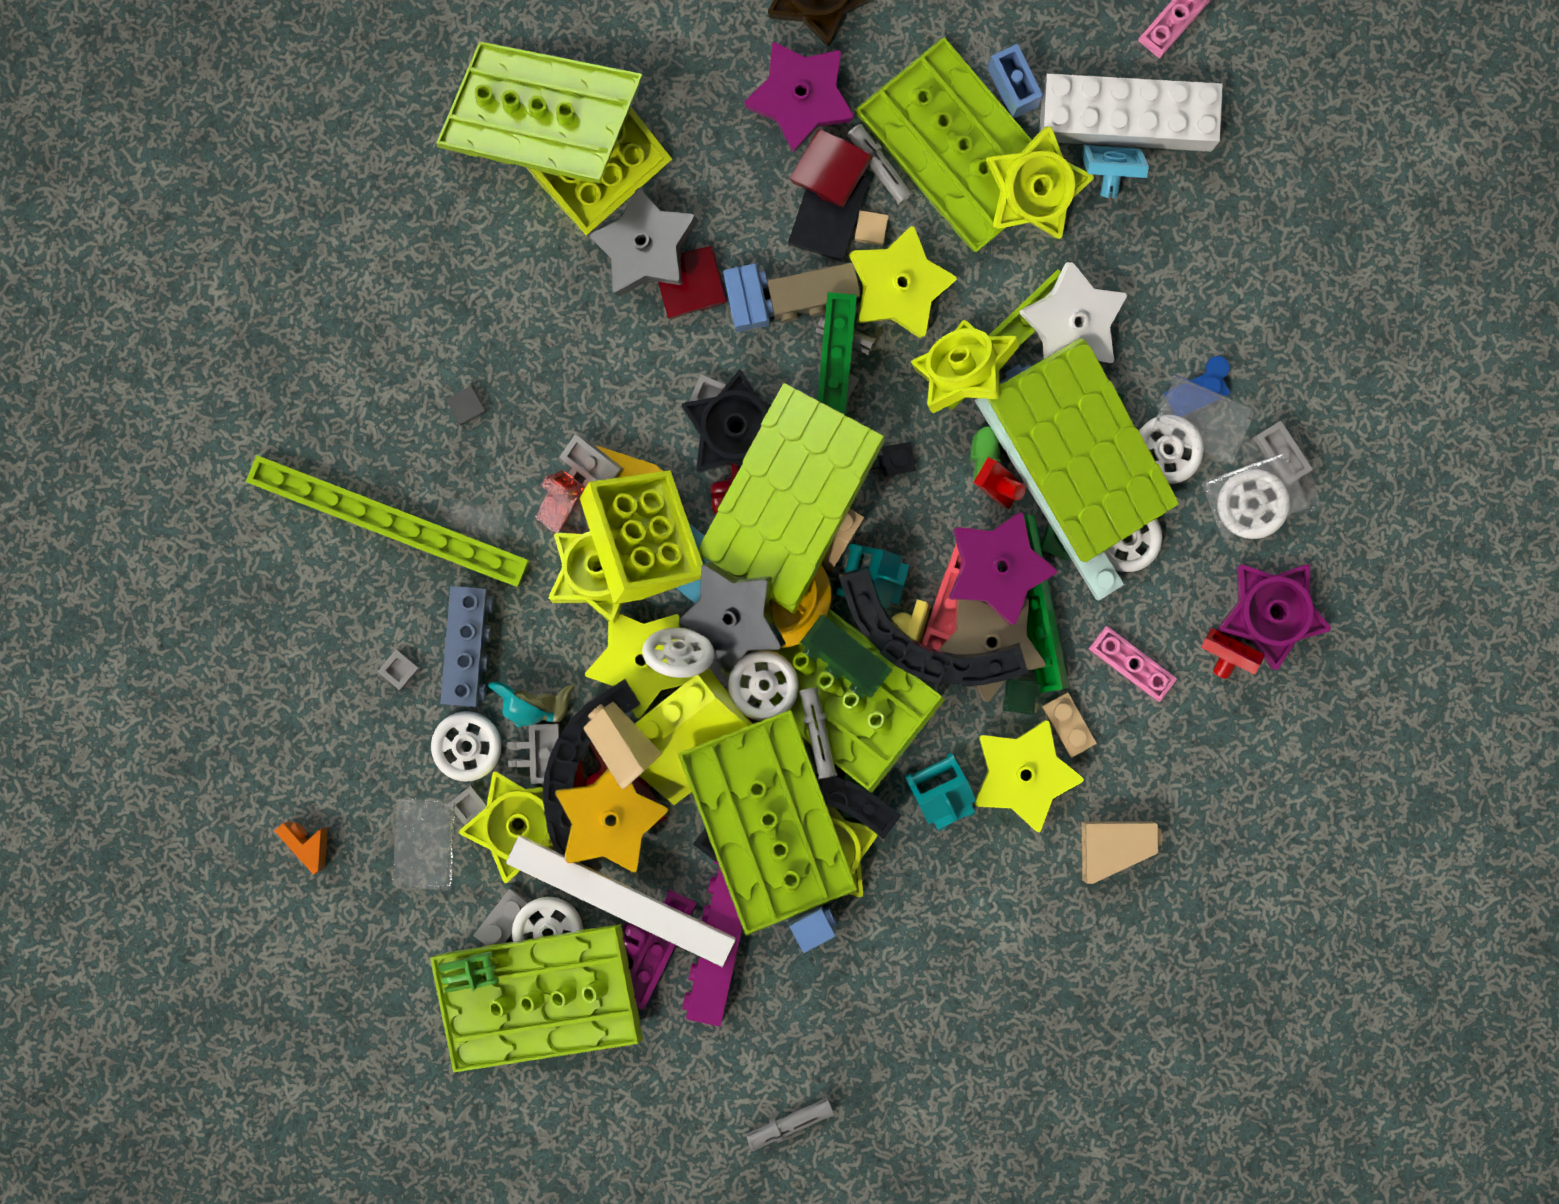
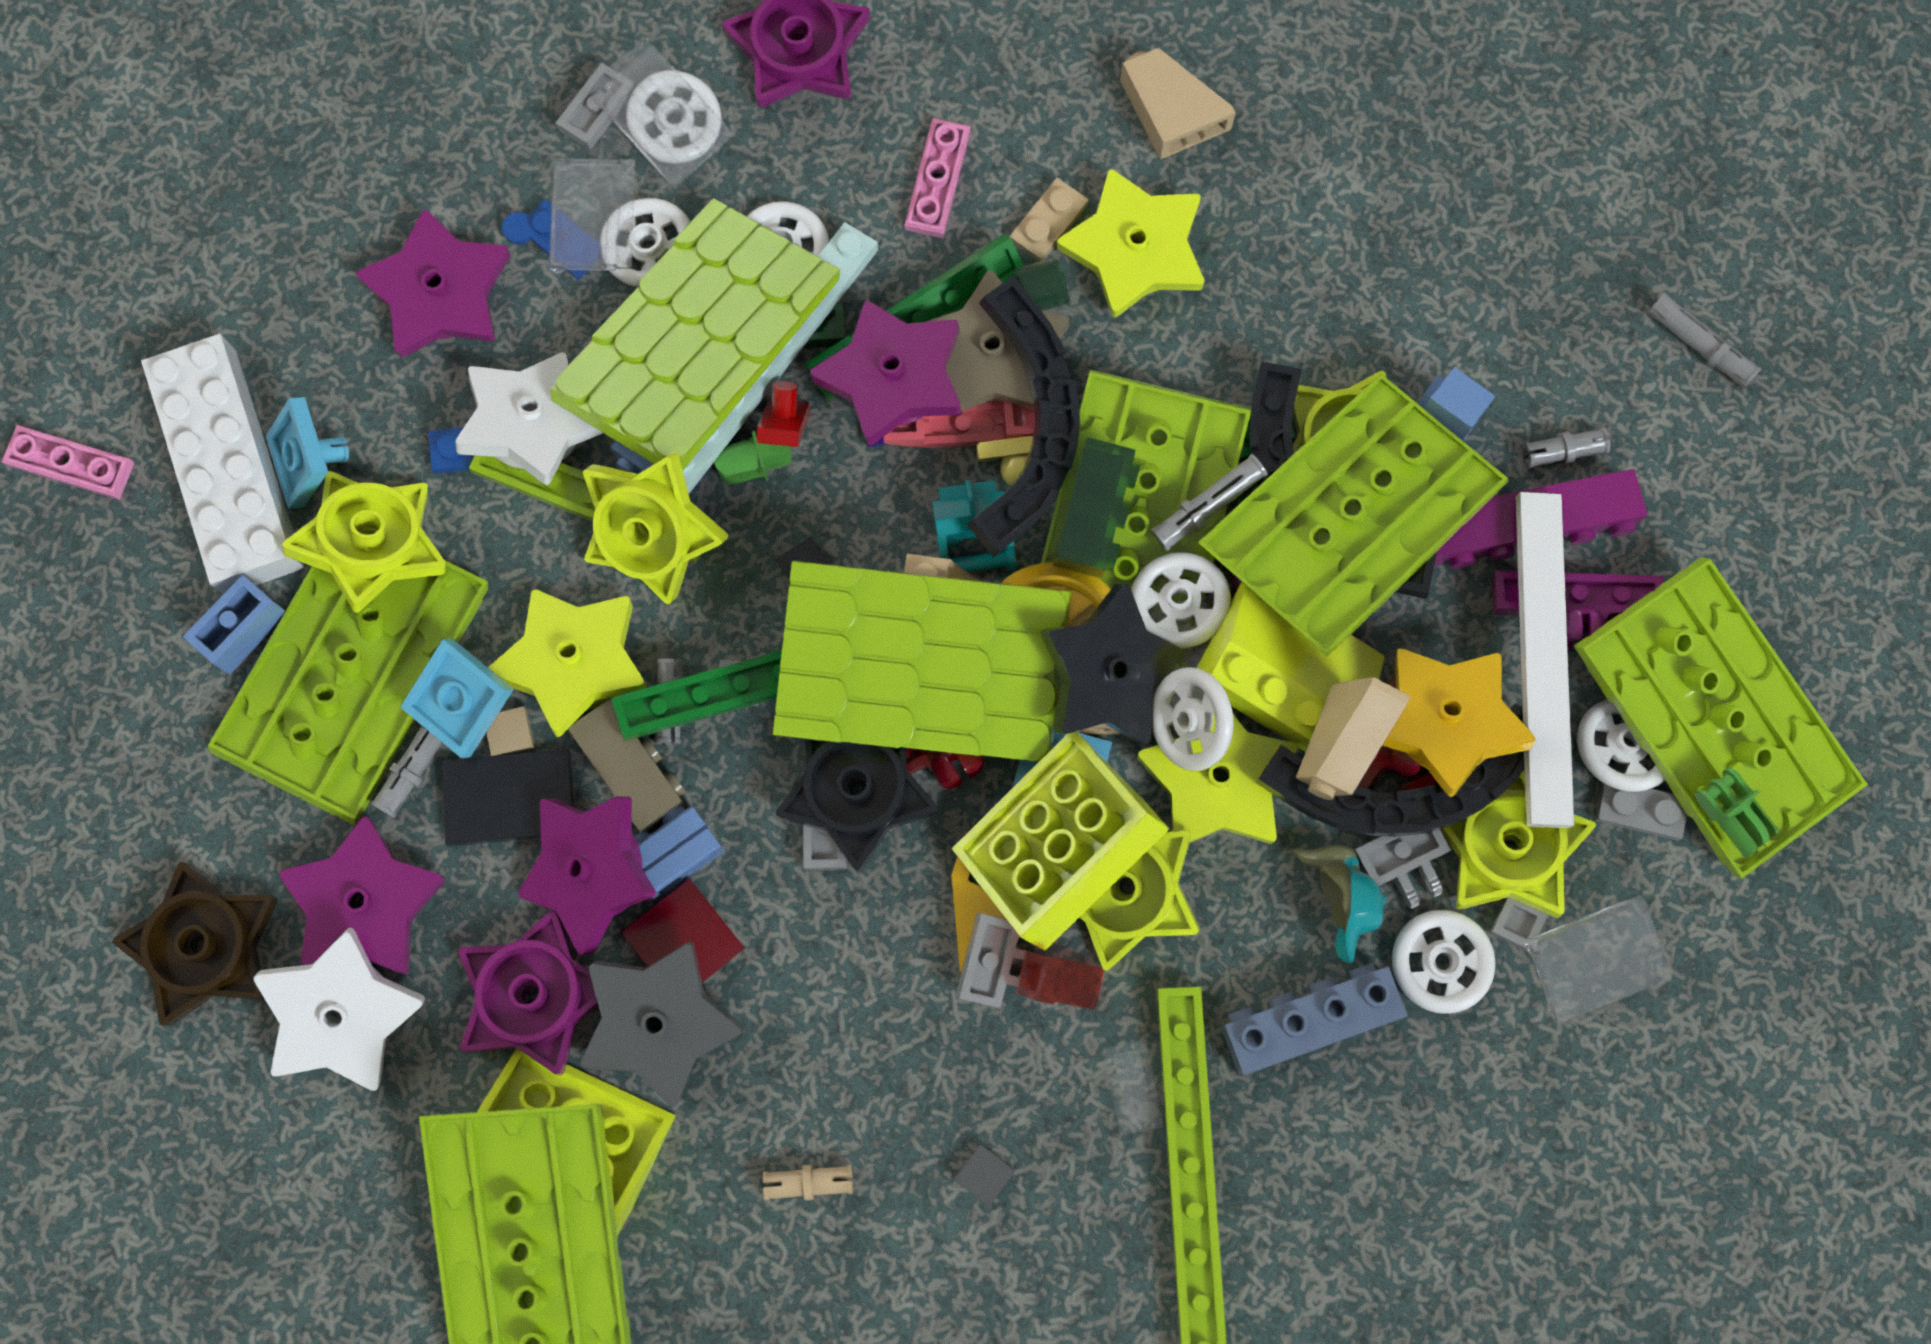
camera: 115 degrees left, 10 degrees down
orange slope [274,821,328,875] -> none
light grey tile [377,649,420,690] -> none
dark red slope [789,129,872,207] -> none
teal piece [904,752,976,832] -> none
red tile [1201,628,1265,679] -> none
none -> white plate [254,928,425,1091]
none -> magenta plate [356,210,511,358]
none -> medium azure tile [401,638,514,759]
none -> blue plate [429,427,474,474]
none -> magenta plate [458,911,599,1076]
none -> magenta plate [518,796,656,955]
none -> tan pin [763,1165,853,1201]
none -> light grey pin [1522,427,1611,468]

